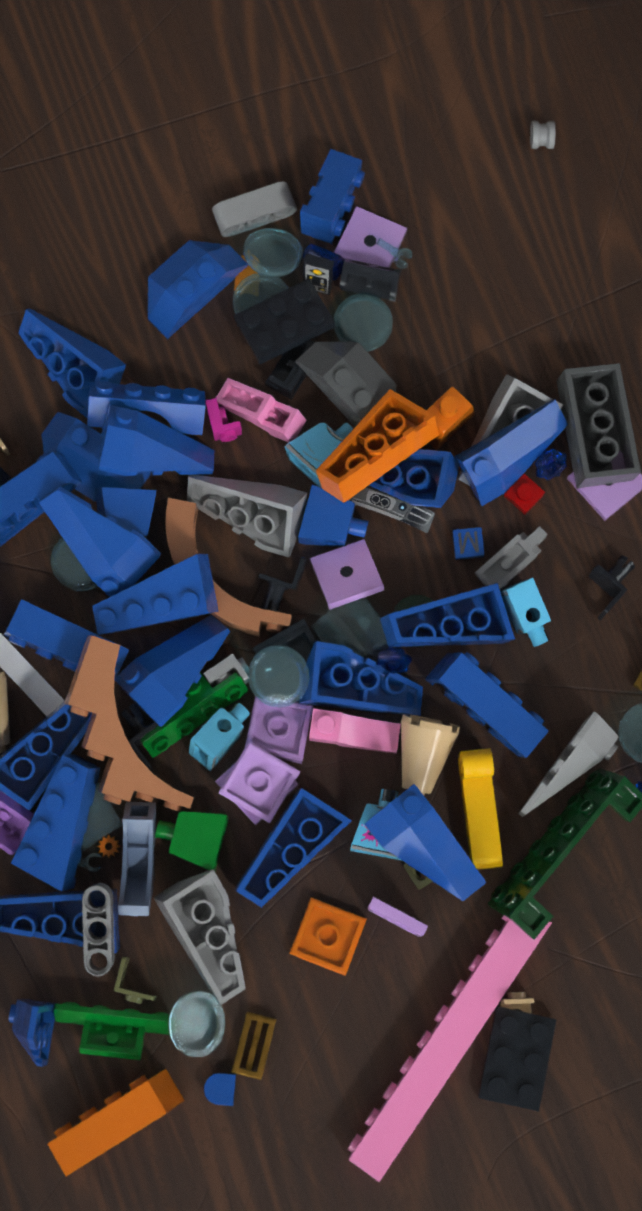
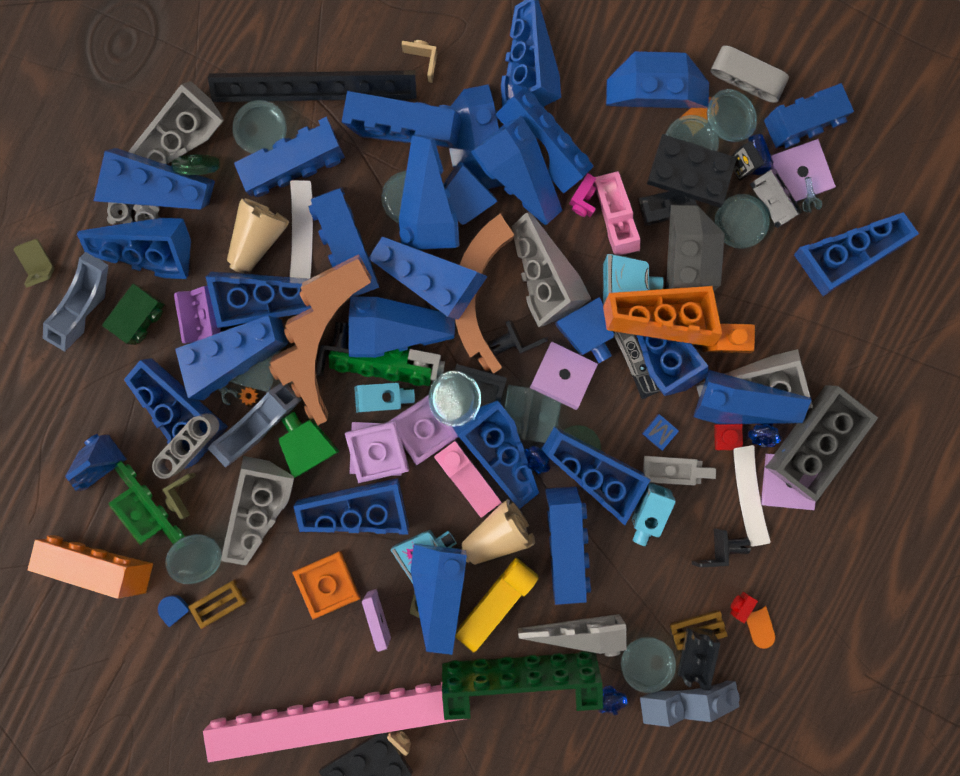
camera: 45 degrees right, 10 degrees up
none -> white sticker [734,445,771,546]
none -> blue wedge [794,212,919,296]

